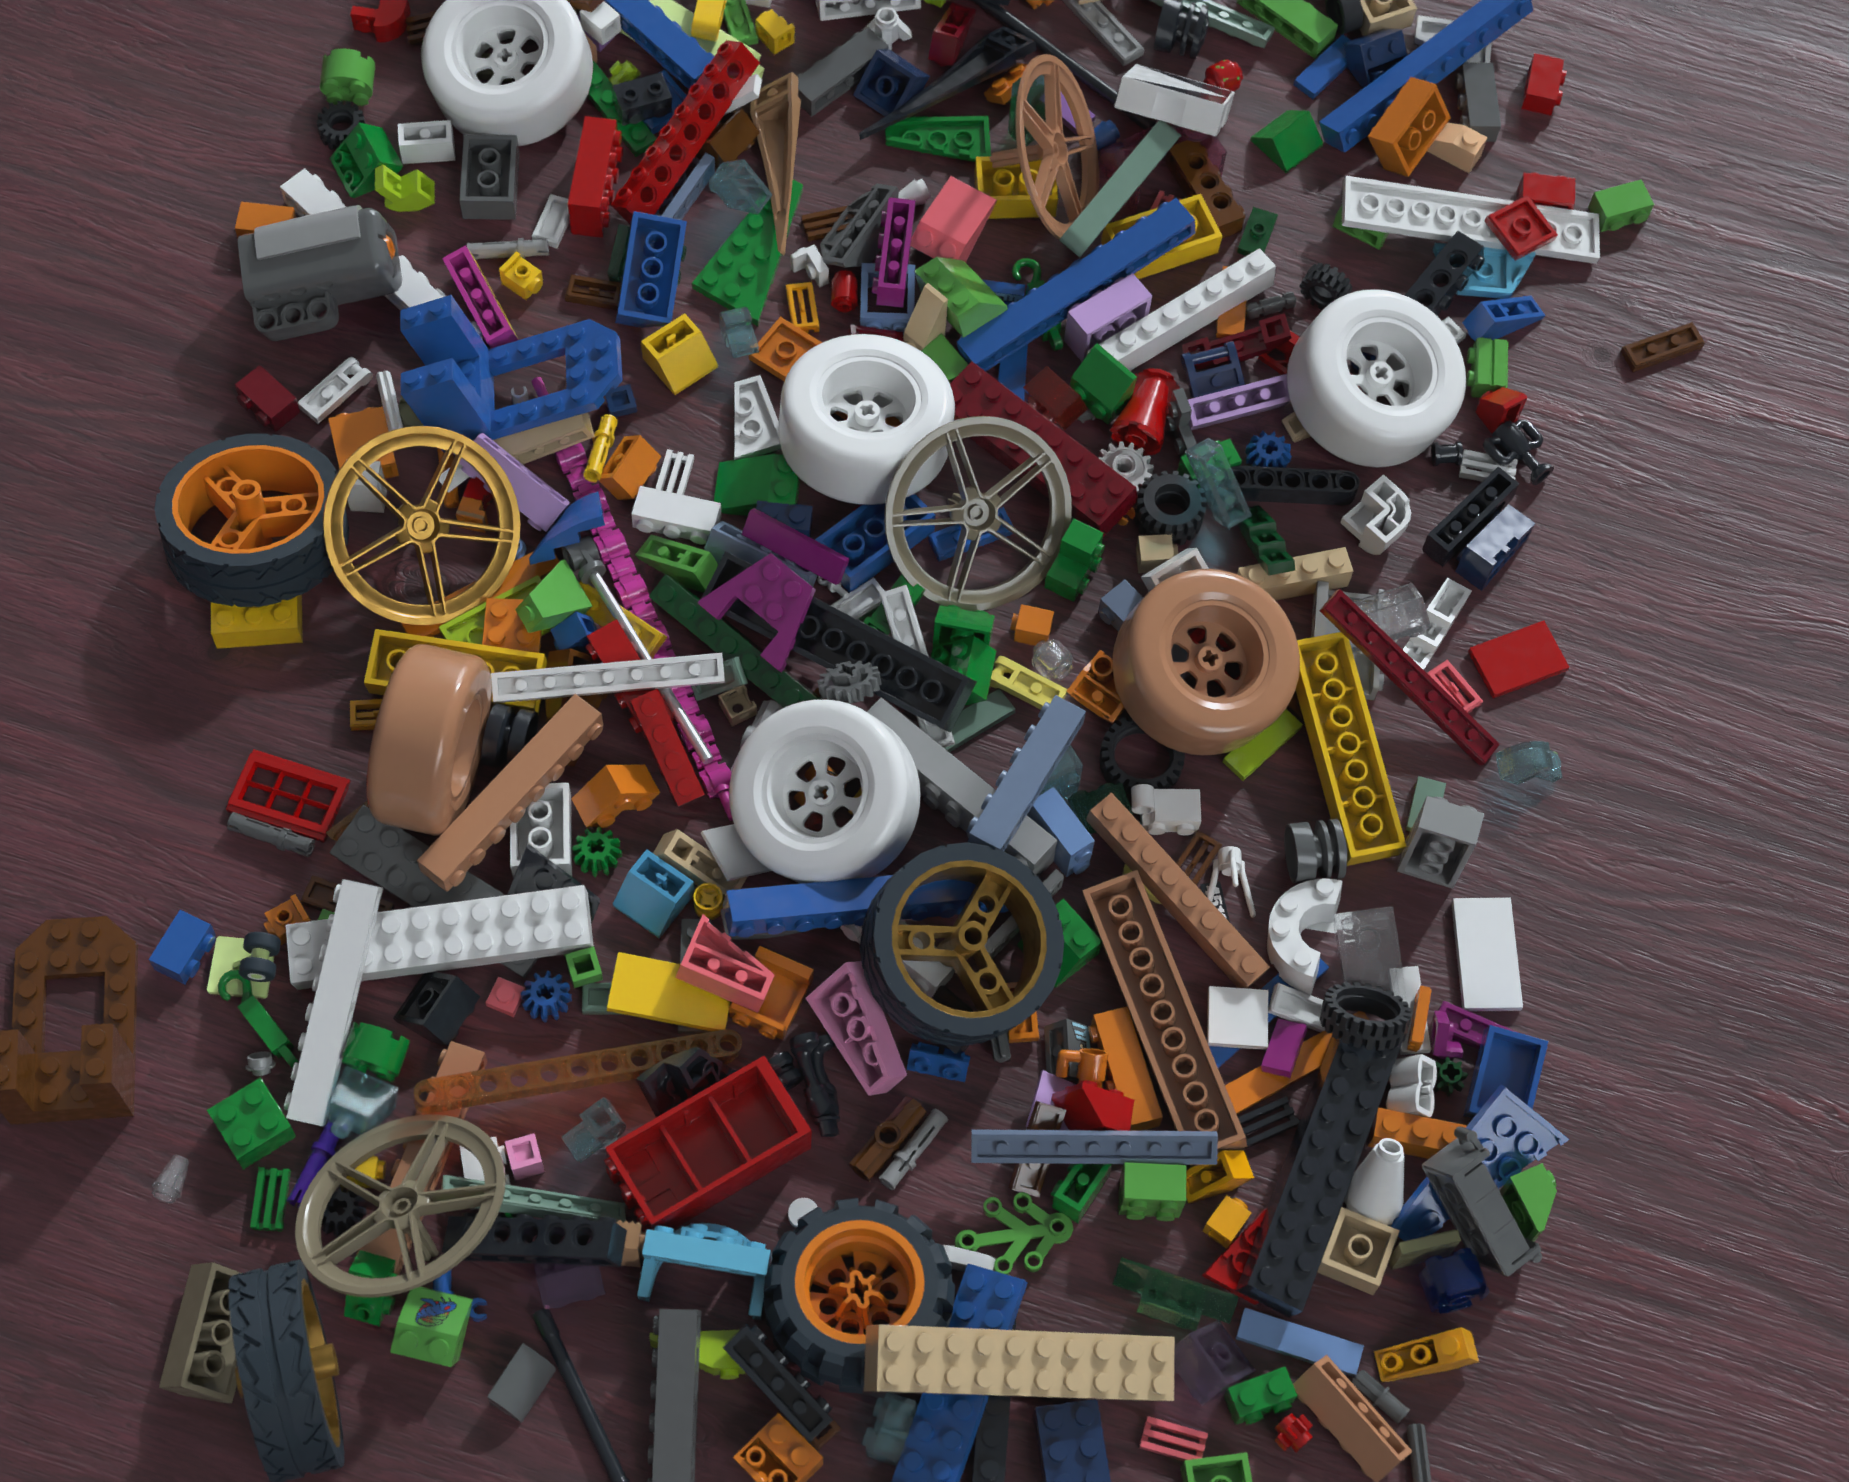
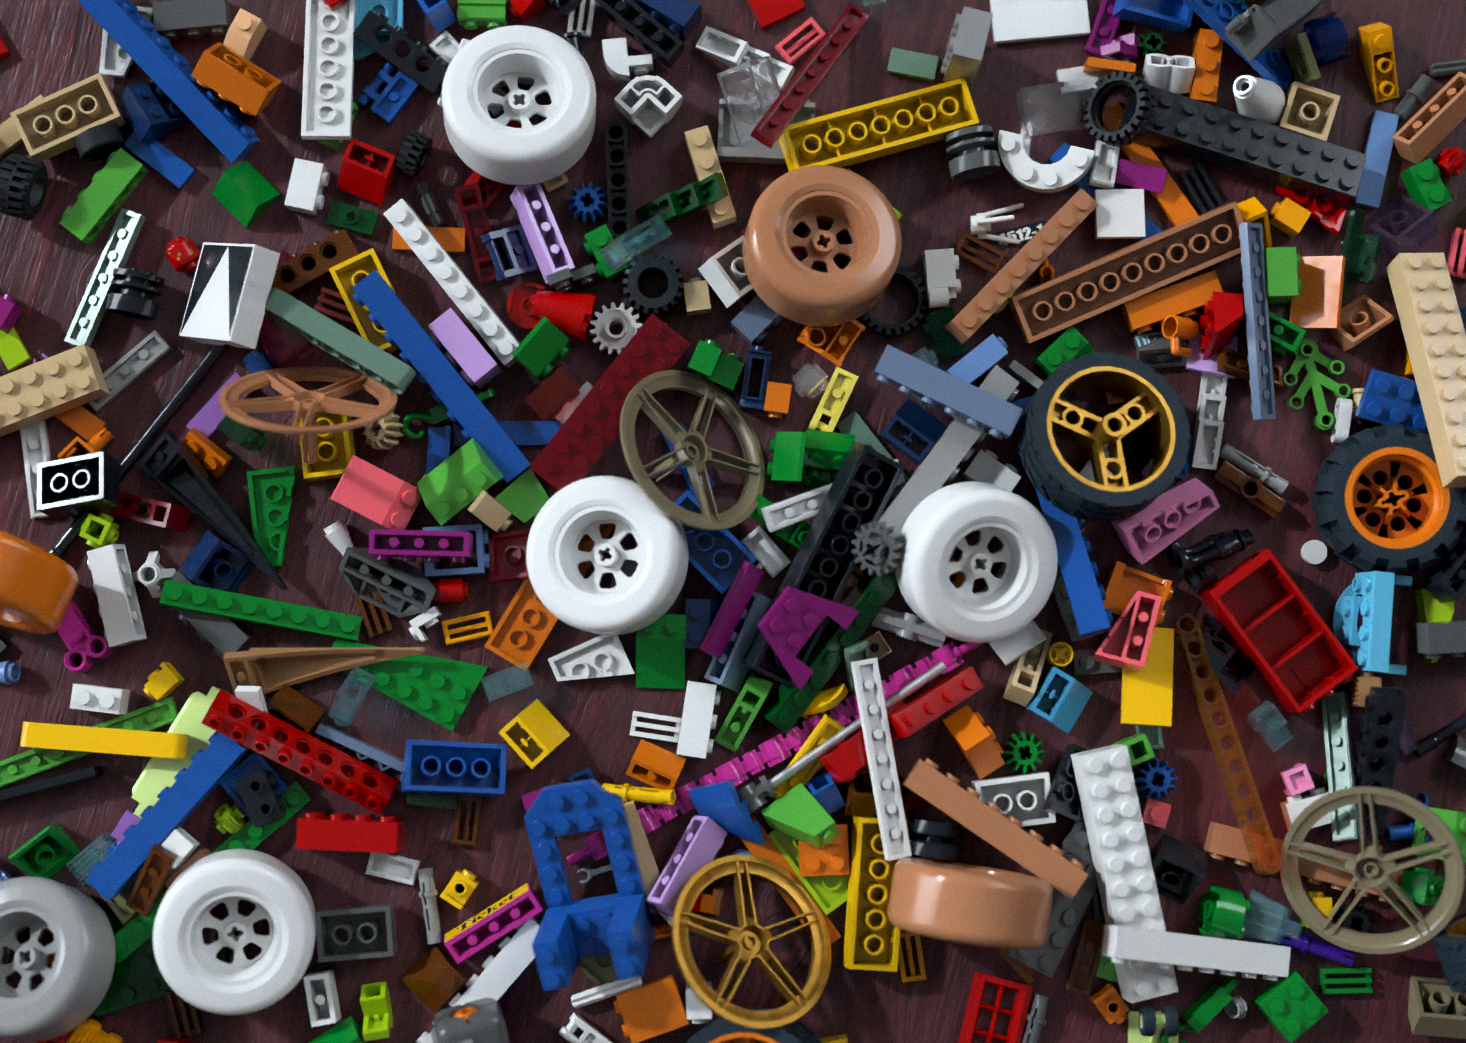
camera: 90 degrees left, 20 degrees up
none -> green plate [160,580,362,642]
none -> white brick [284,158,330,216]
none -> red slope [337,138,397,207]
none -> blue plate [358,63,419,125]
none -> tan gear [362,411,404,450]
none -> reddish brown slope [399,944,469,1013]
none -> white brick [602,37,653,82]
none -> dark blue window [739,346,772,413]
none -> yellow arm [802,683,848,719]
none -> dark blue slope [879,398,947,466]
none -> white brick [962,449,1021,492]
none -> orange hand [1040,257,1054,283]
none -> white slope [1191,373,1228,470]
none -> orange tile [1289,256,1346,330]
none -> nougat slope [1330,294,1394,352]

